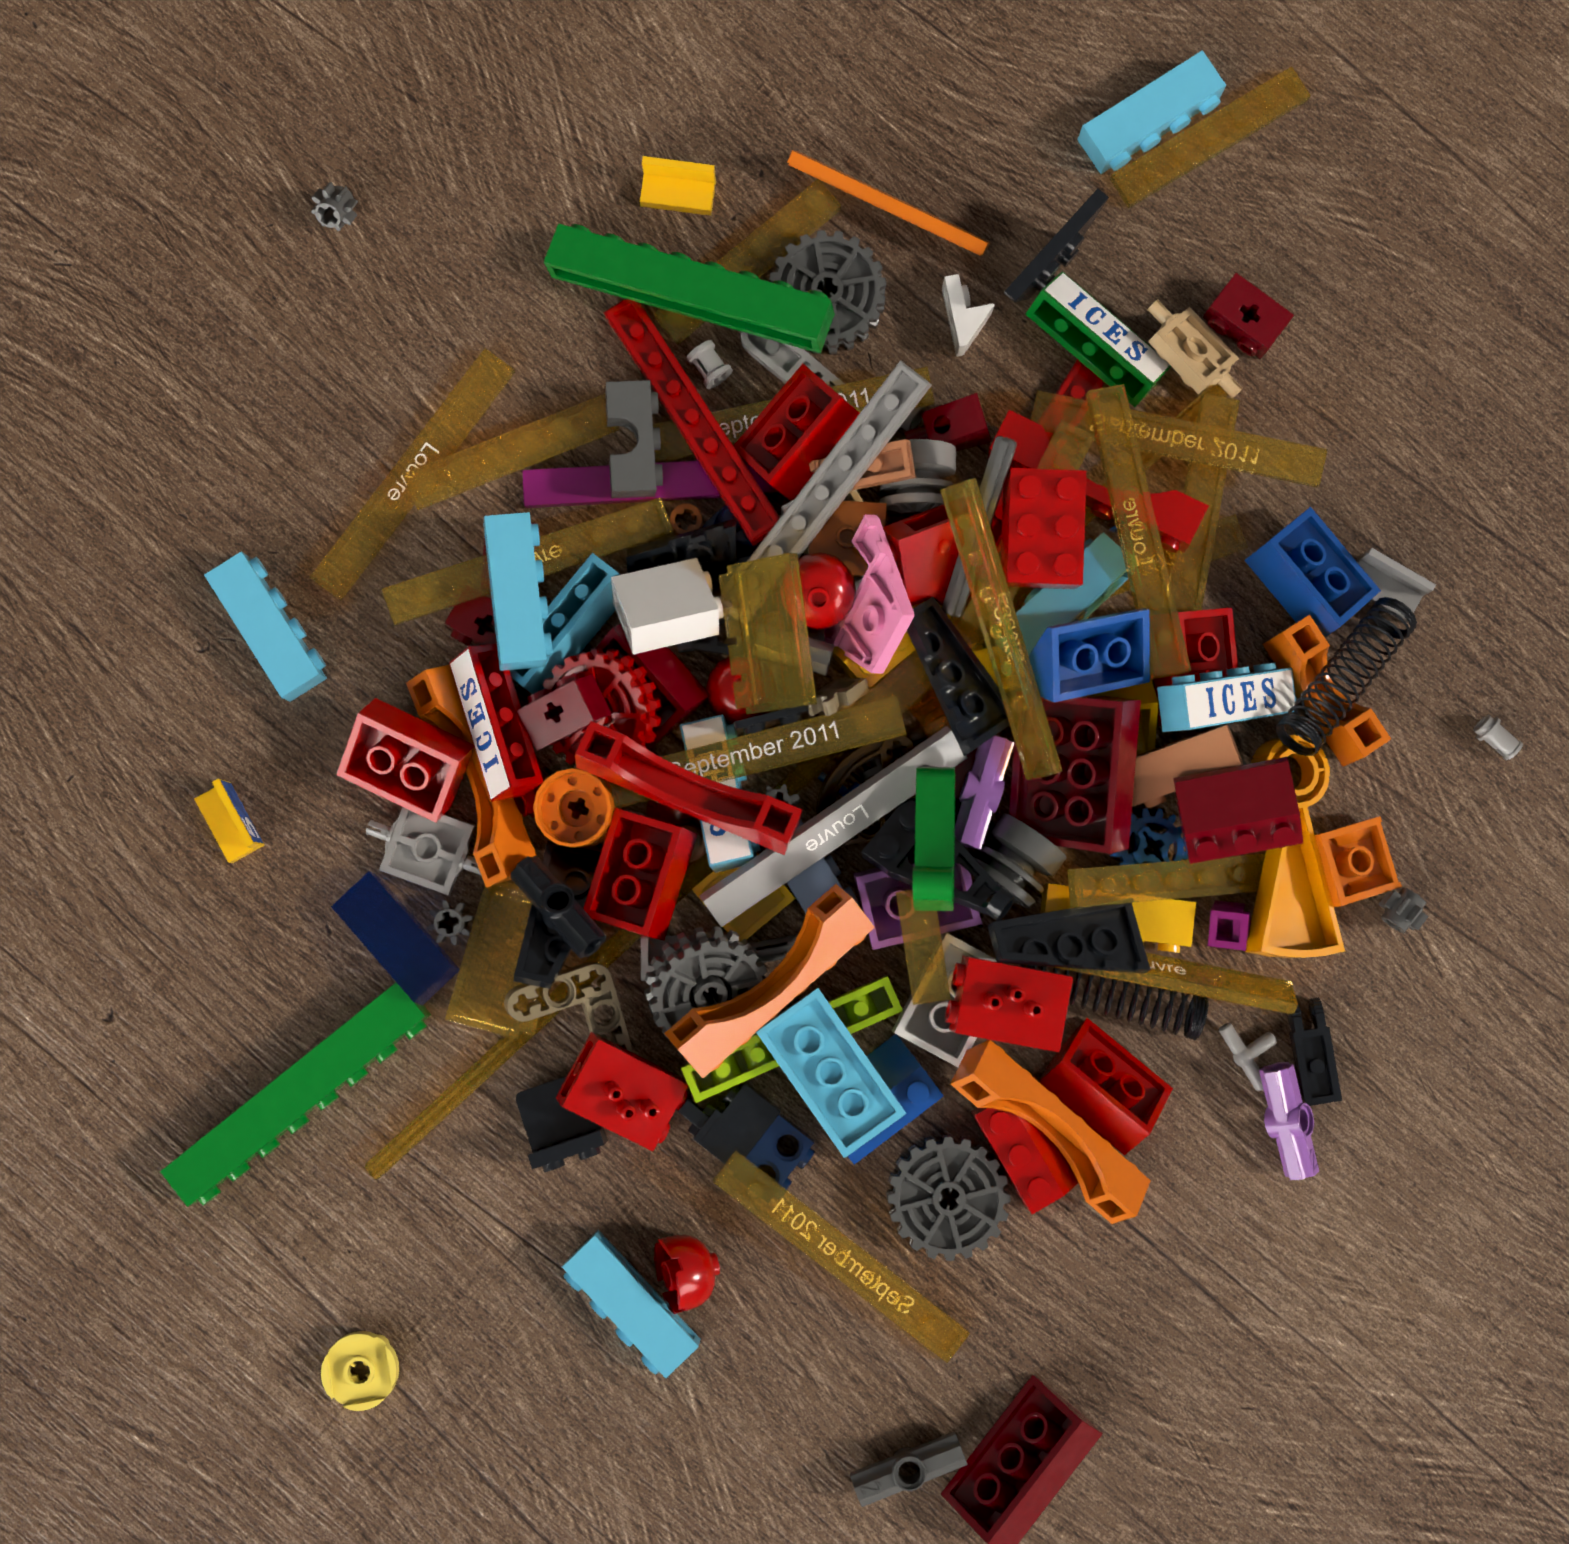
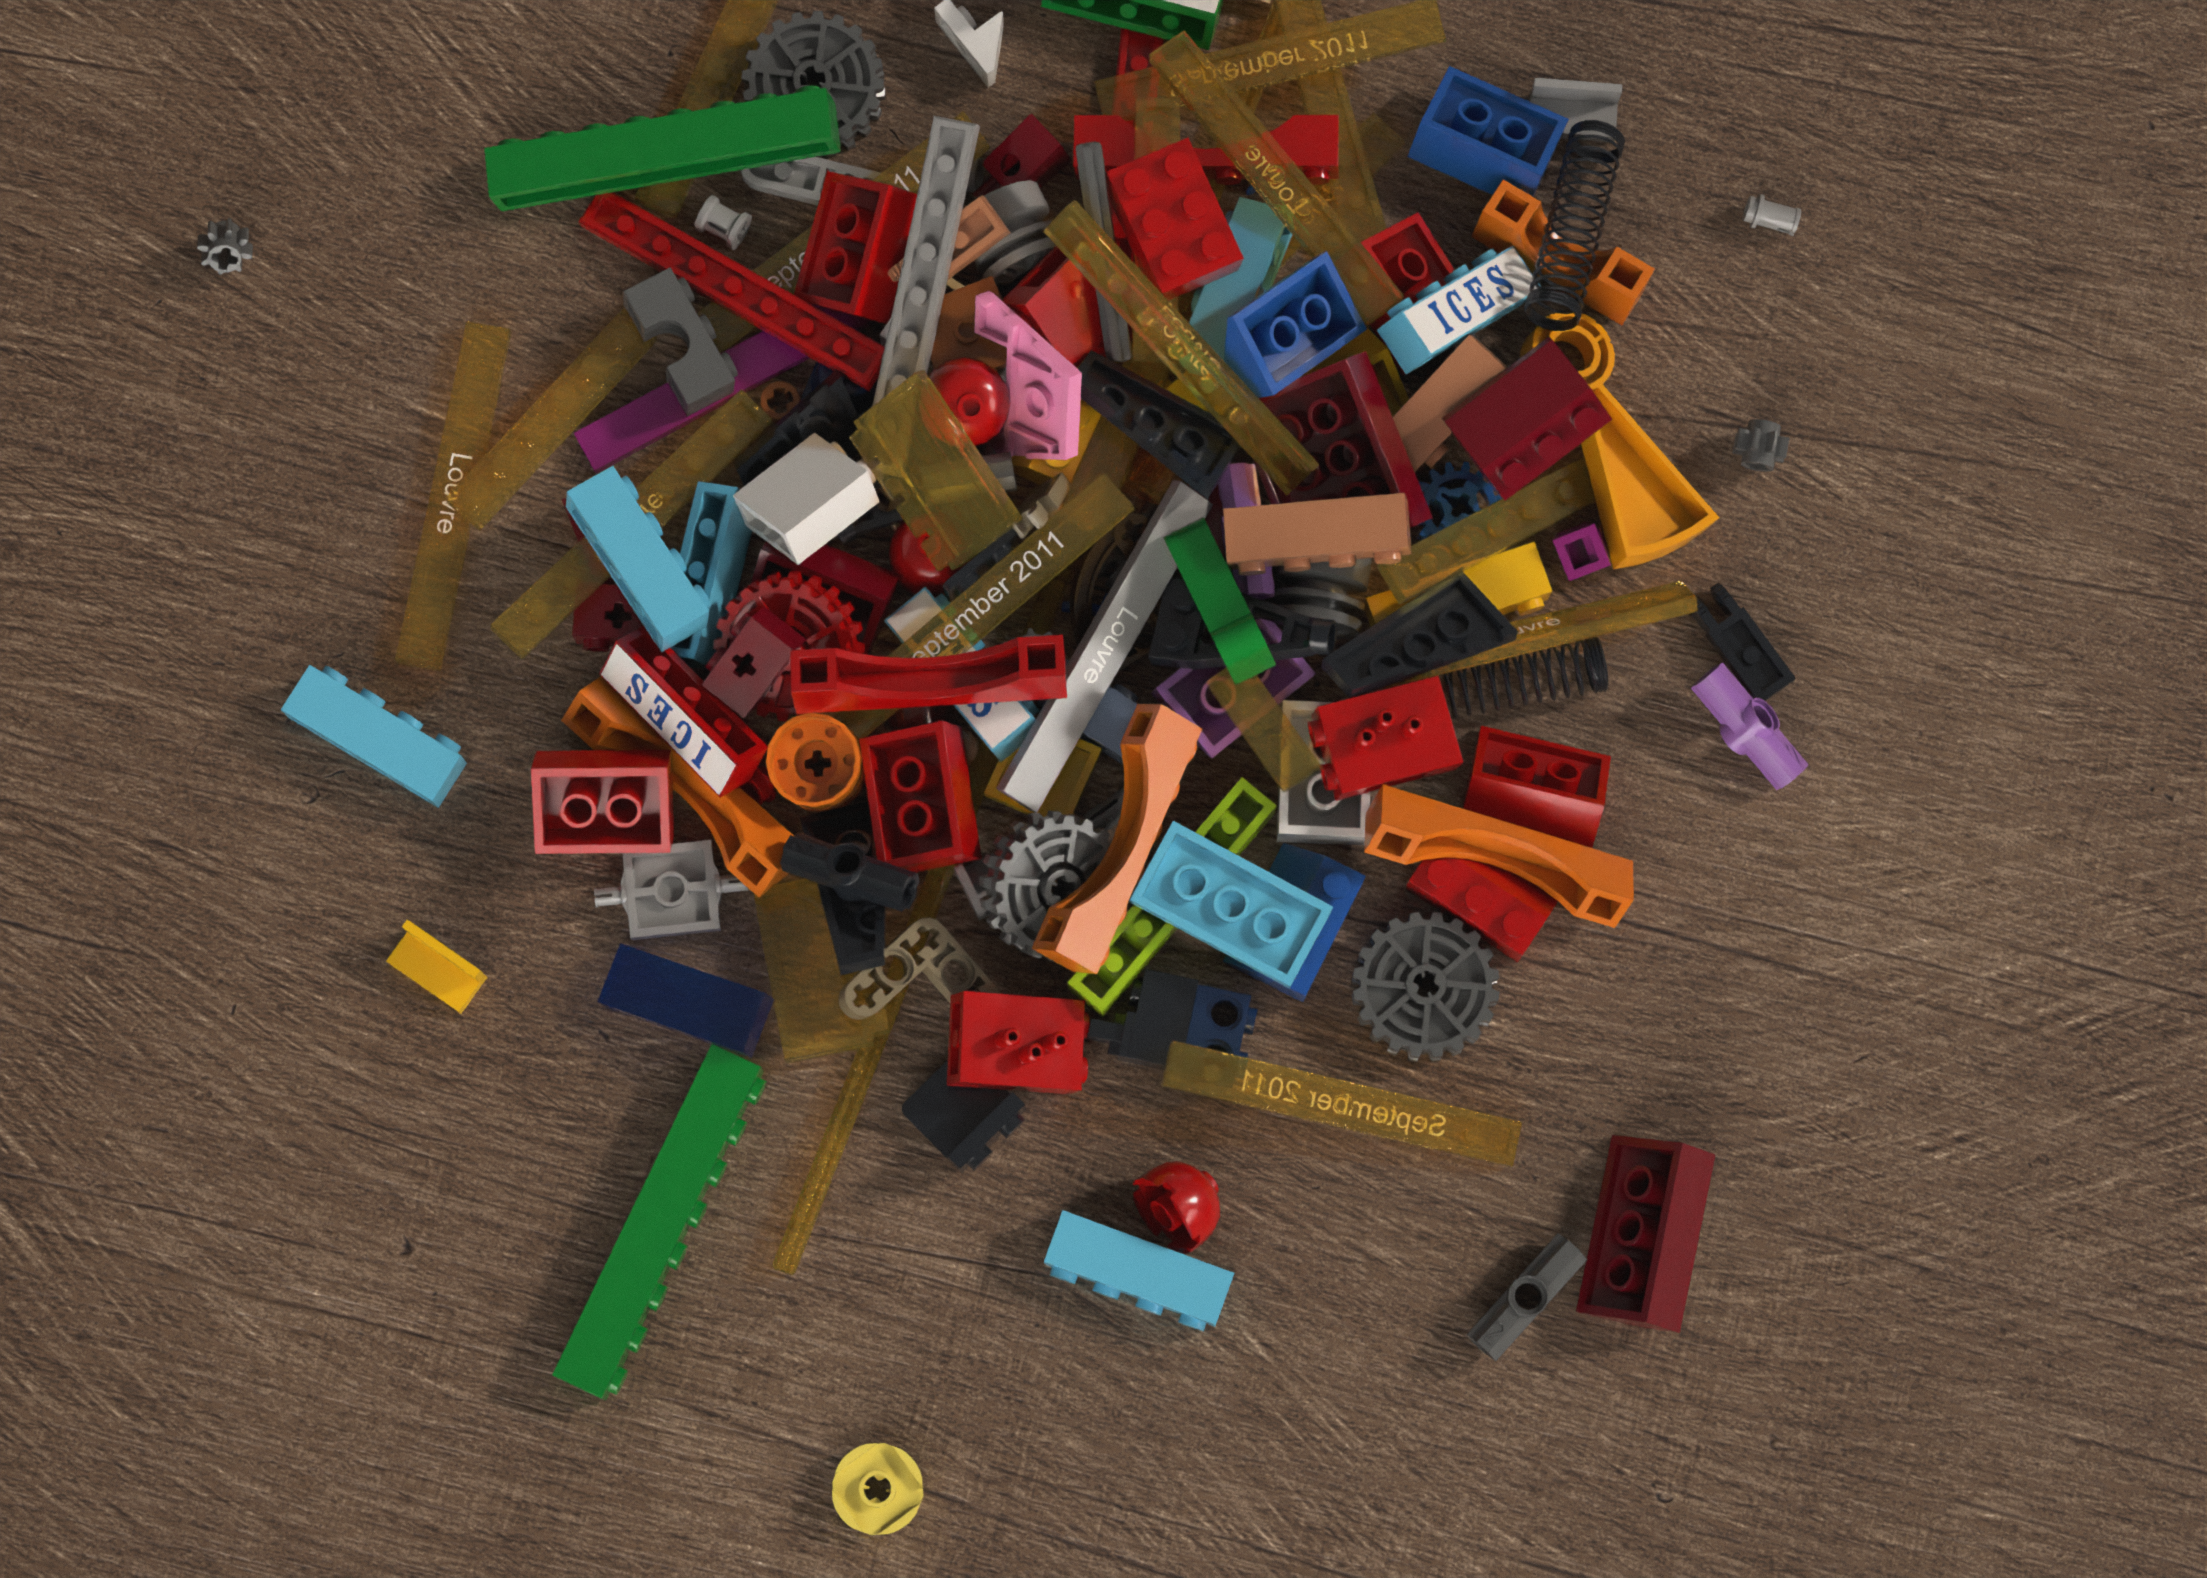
camera: 25 degrees left, 5 degrees down
dark grey gear [427,900,475,946] -> none
yellow panel [640,156,716,216] -> none
light grey piece [1219,1023,1277,1091] -> none
orange slope [1315,816,1402,907] -> none
none -> nougat brick [1223,493,1412,576]

